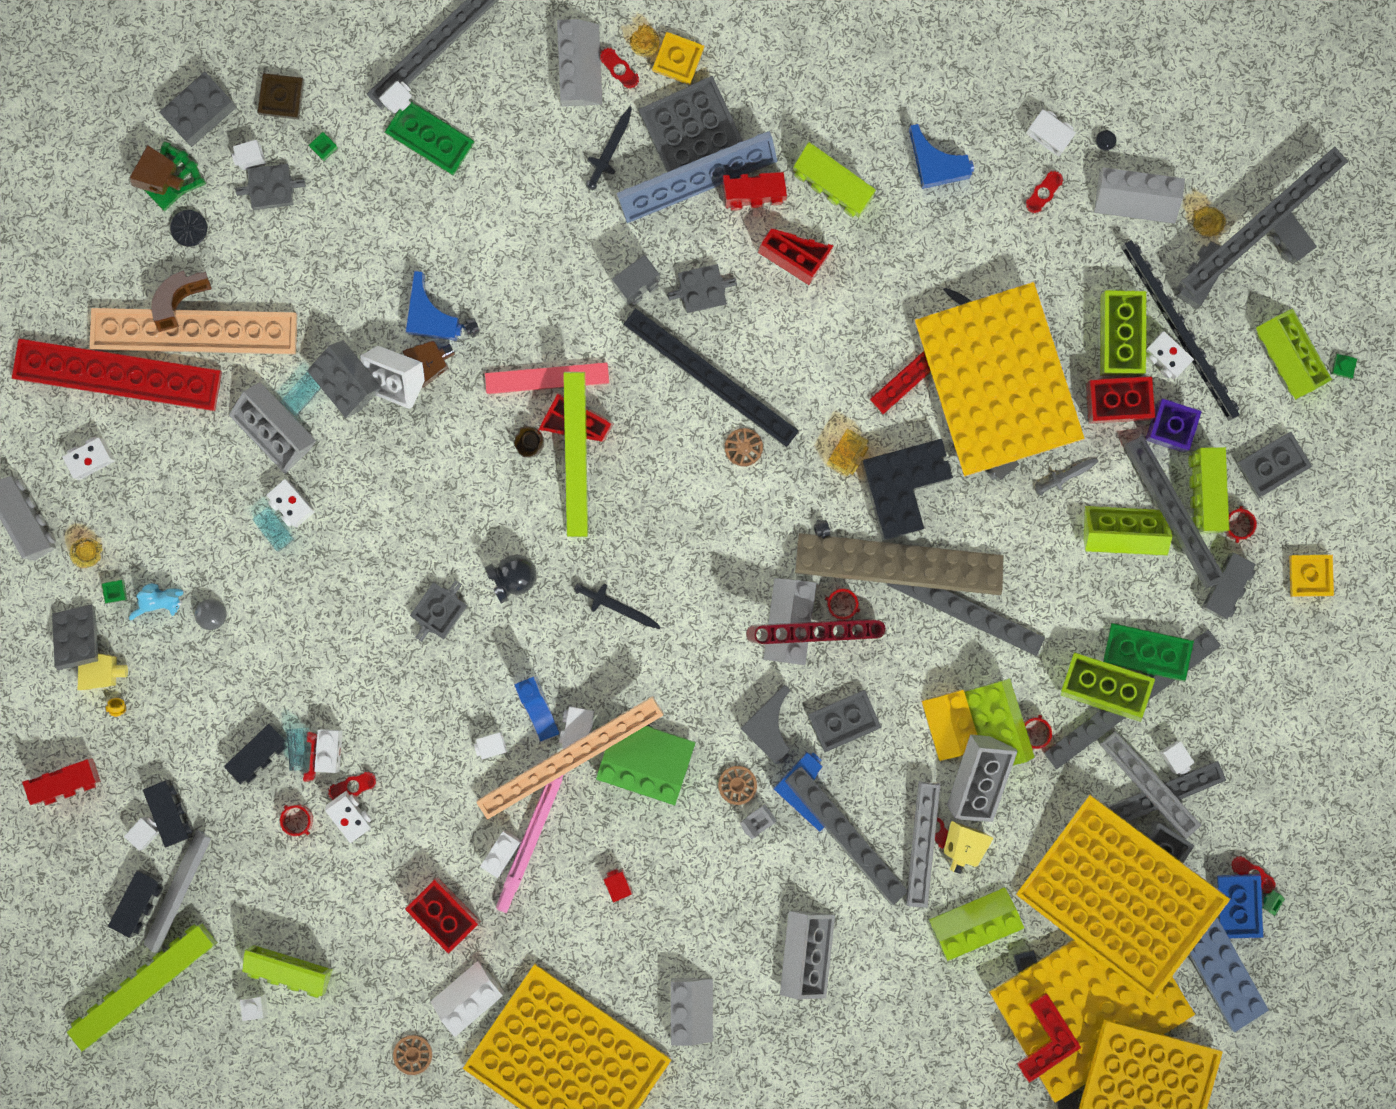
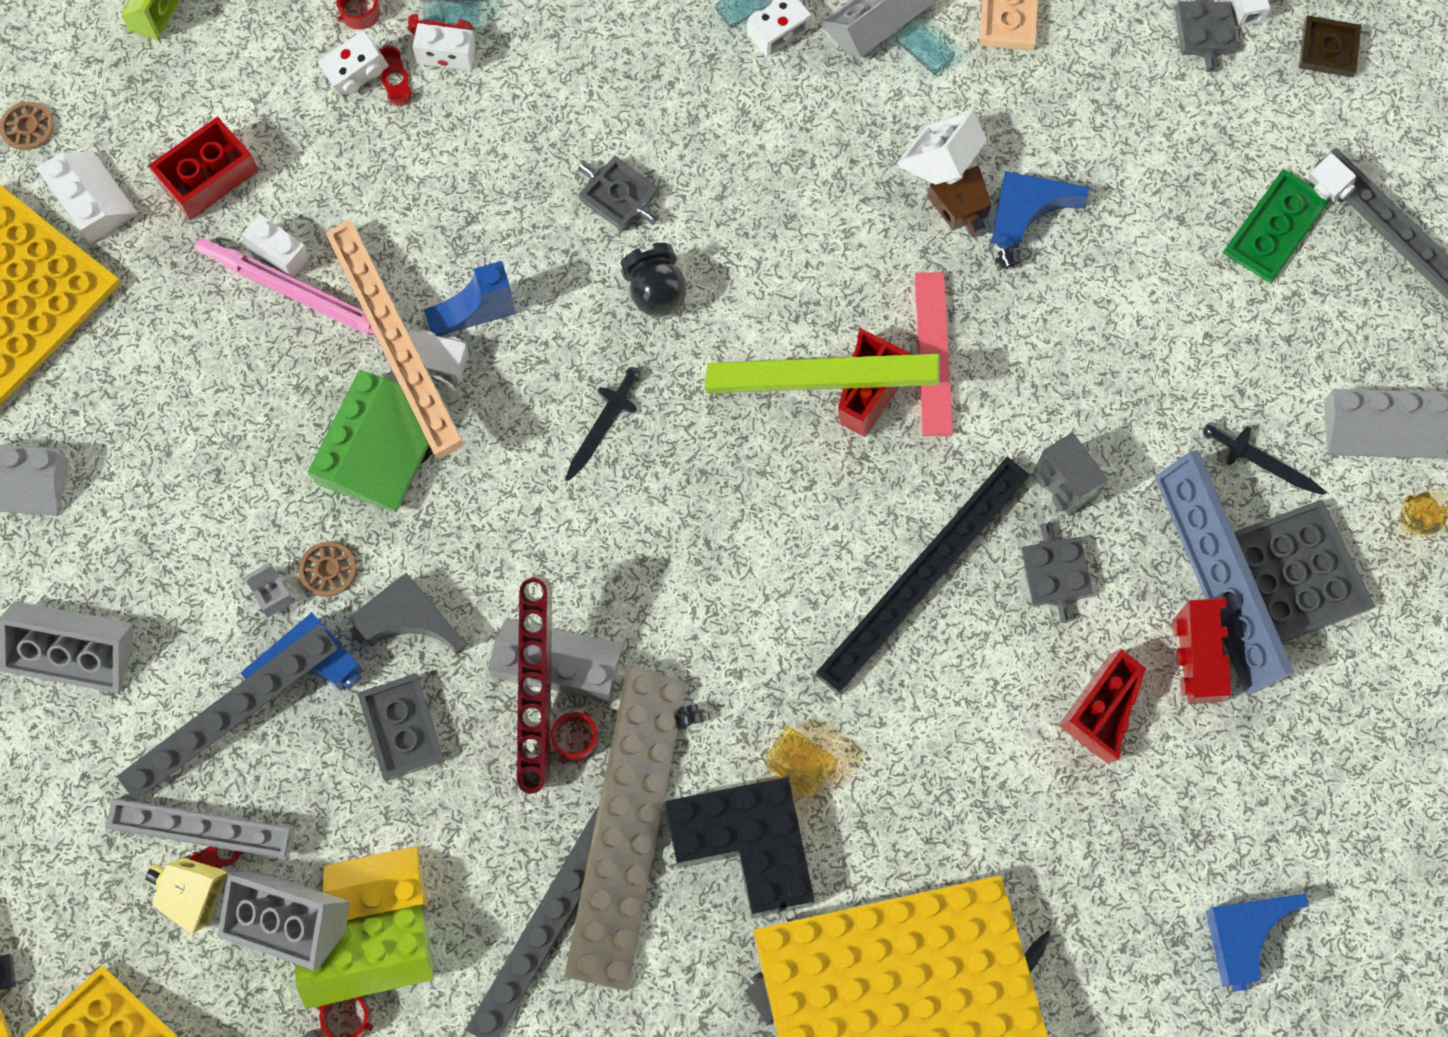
camera: 90 degrees right, 15 degrees down
dark grey brick [307,340,382,418] -> none
green plate [308,132,338,162] -> none
white brick [474,732,507,759] -> none
dark brown hair [514,424,544,458] -> none
red piece [600,48,639,89] -> none
red brick [603,868,633,903] -> none
yellow plate [652,32,705,85] -> none
medium nougat wheel [725,428,763,467] -> none
lime slope [793,142,876,218] -> none
red tile [869,351,931,415] -> none
lime slope [929,887,1025,961] -> none

